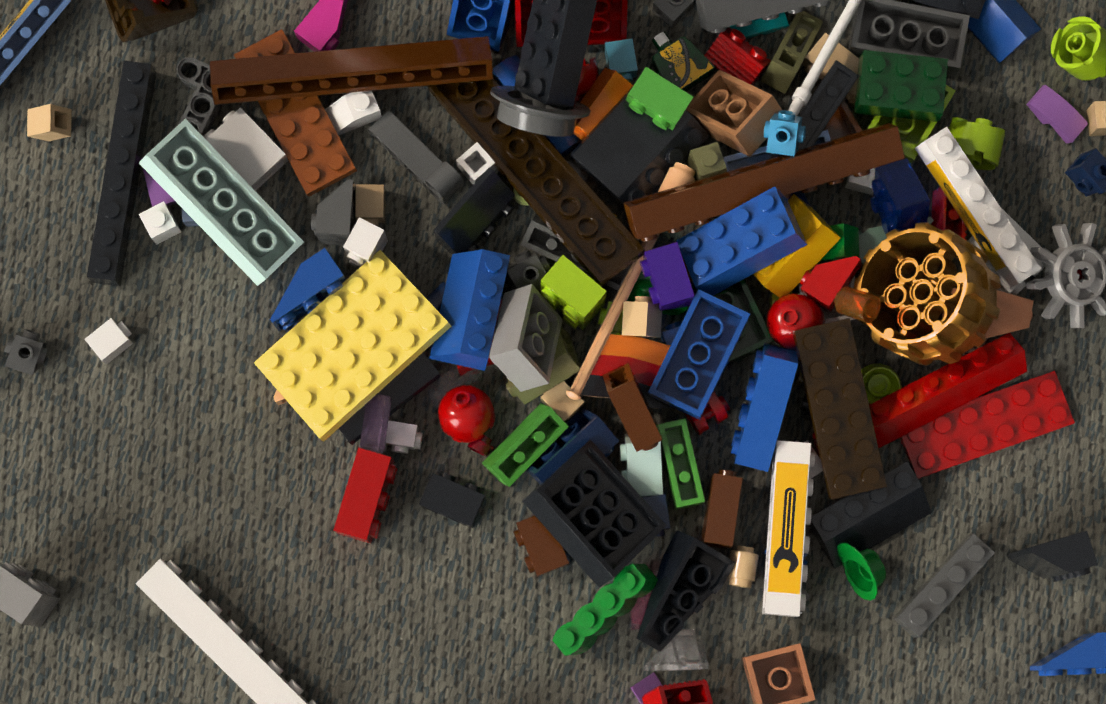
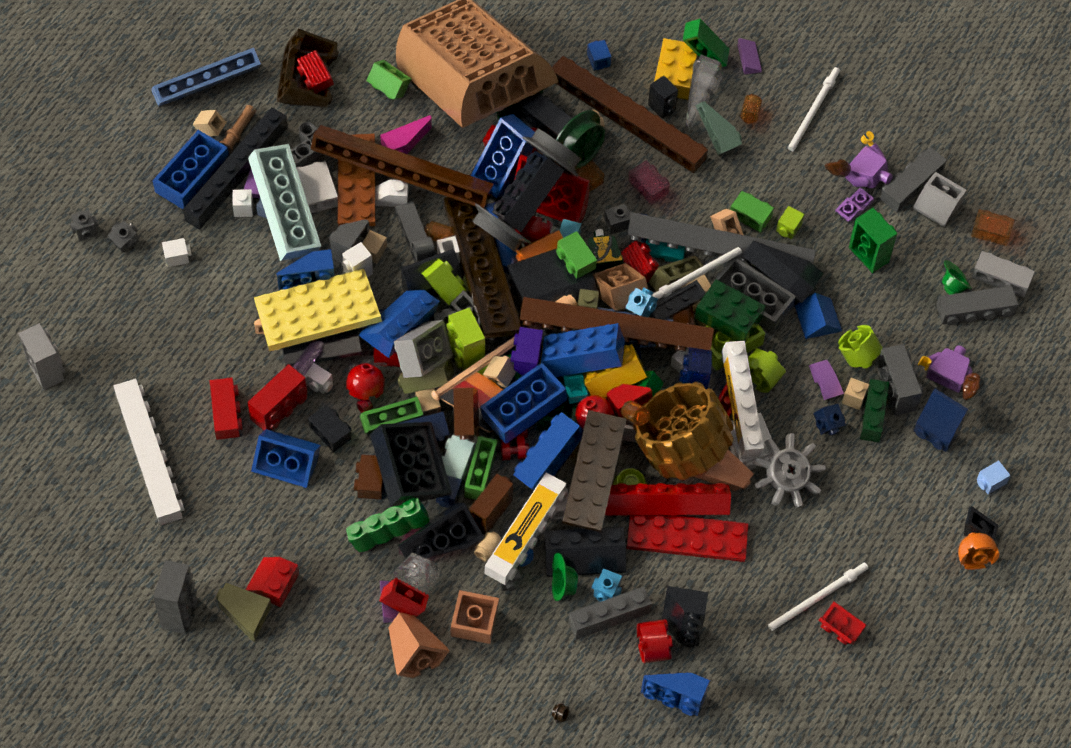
camera: 25 degrees right, 20 degrees down
none -> blue brick [153,130,229,209]
none -> red brick [209,377,243,440]
none -> medium nougat pin [220,105,256,154]
none -> blue slope [251,429,321,488]
none -> lime brick [421,259,466,305]
none -> clear orange brick [424,221,453,242]
none -> teal slope [562,373,588,404]
none -> dark azure brick [592,568,622,602]
none -> red brick [637,619,672,663]

